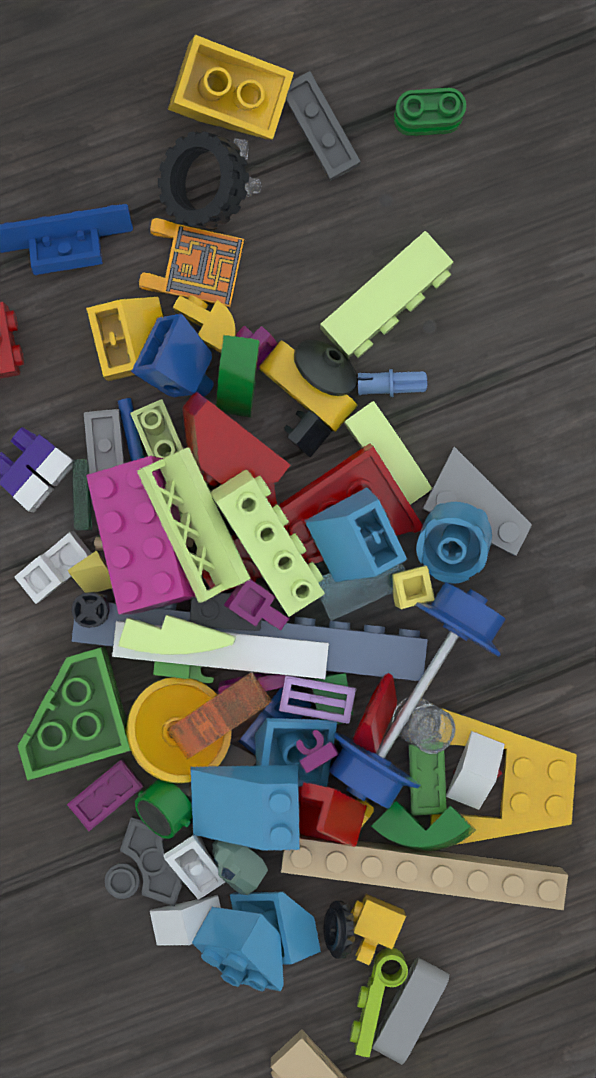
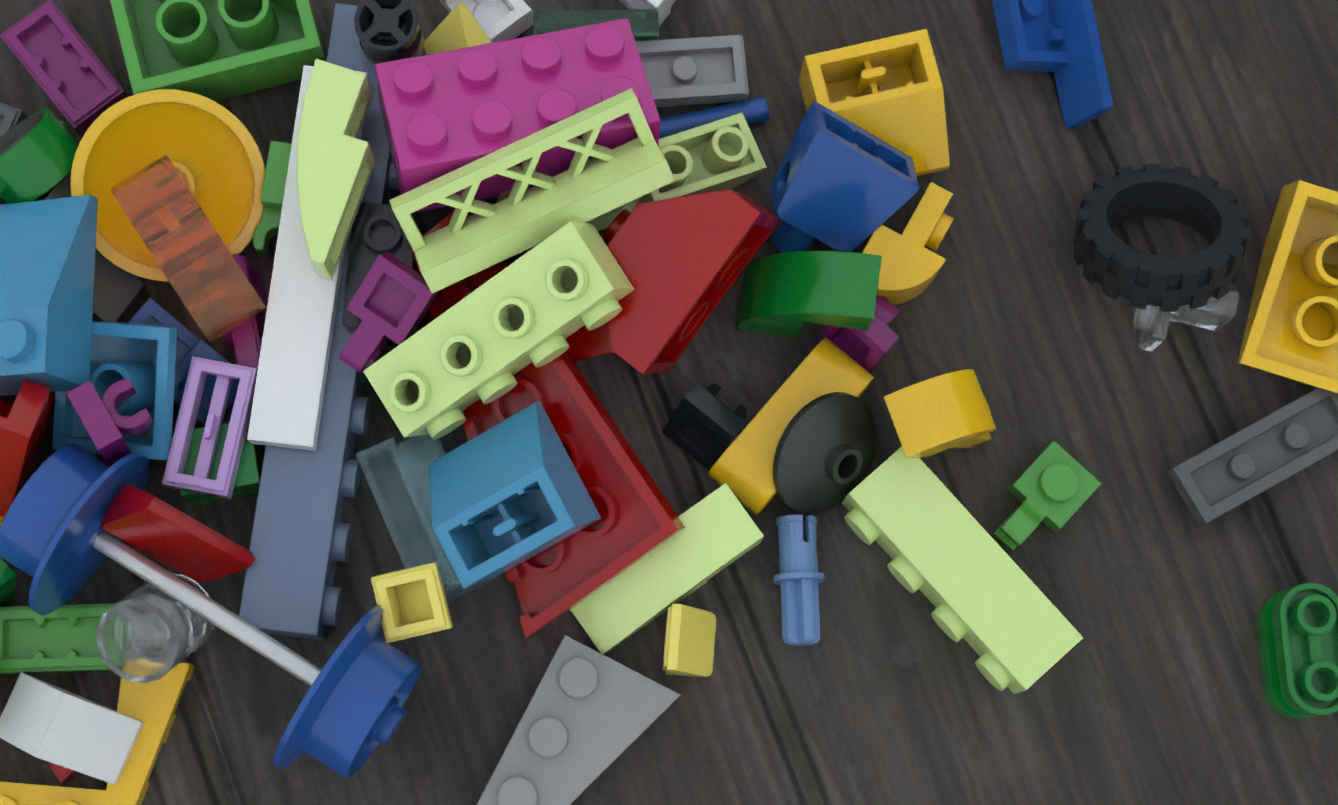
camera: 85 degrees right, 10 degrees down
flag [139,218,244,307] -> none
dark azure brick [416,502,492,583] -> none
none -> light yellow slope [662,603,716,677]
none -> yellow brick [884,369,996,458]
none -> bright green plate [992,441,1102,552]

